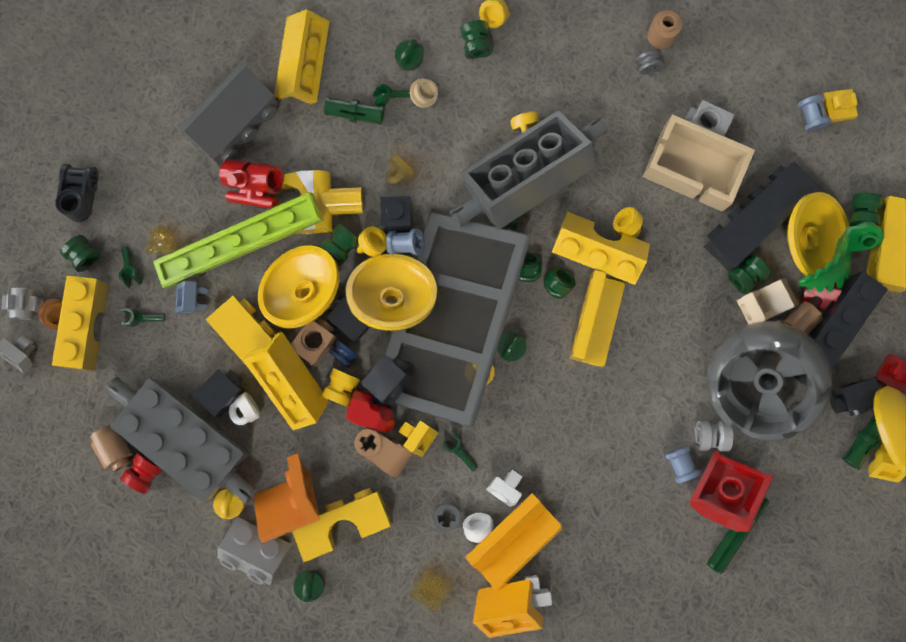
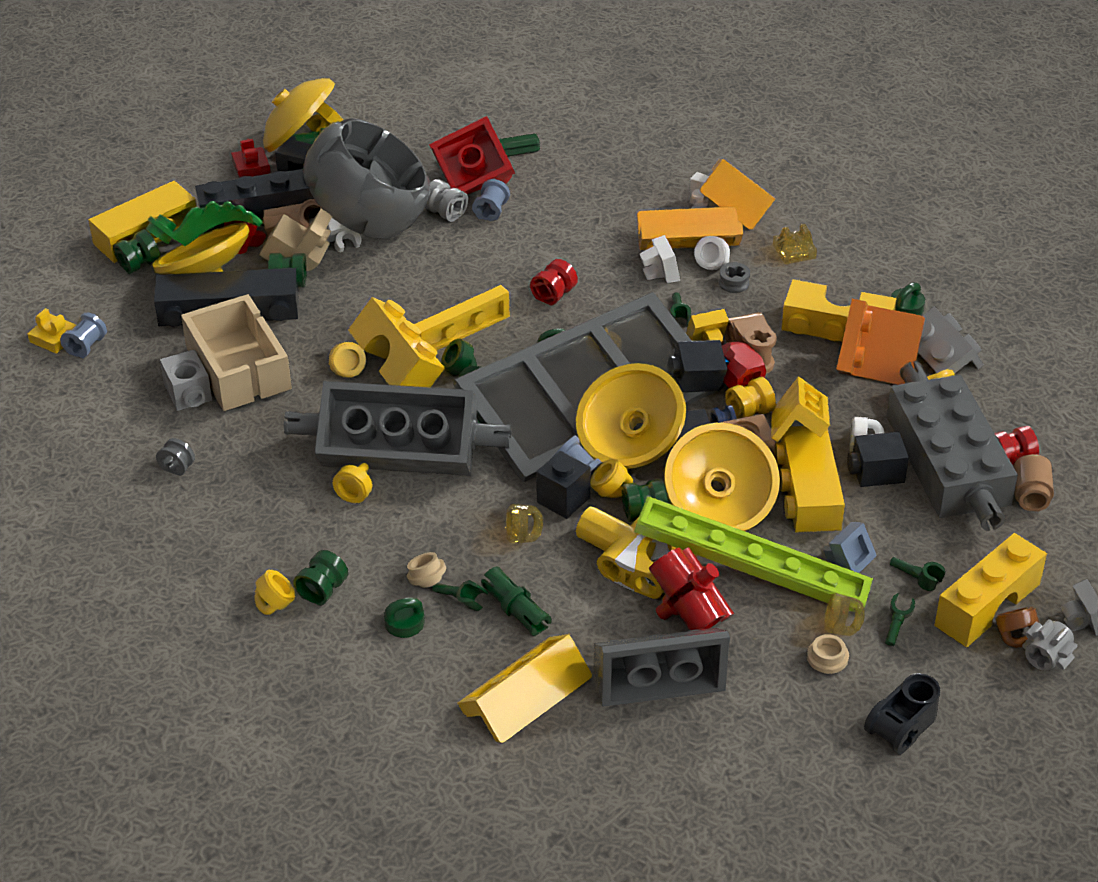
camera: 140 degrees left, 40 degrees down
dark green wheel [60,235,100,272] -> none
medium nougat brick [647,10,682,49] -> none
none -> red wheel [530,259,578,306]
none -> tan plate [807,635,849,674]

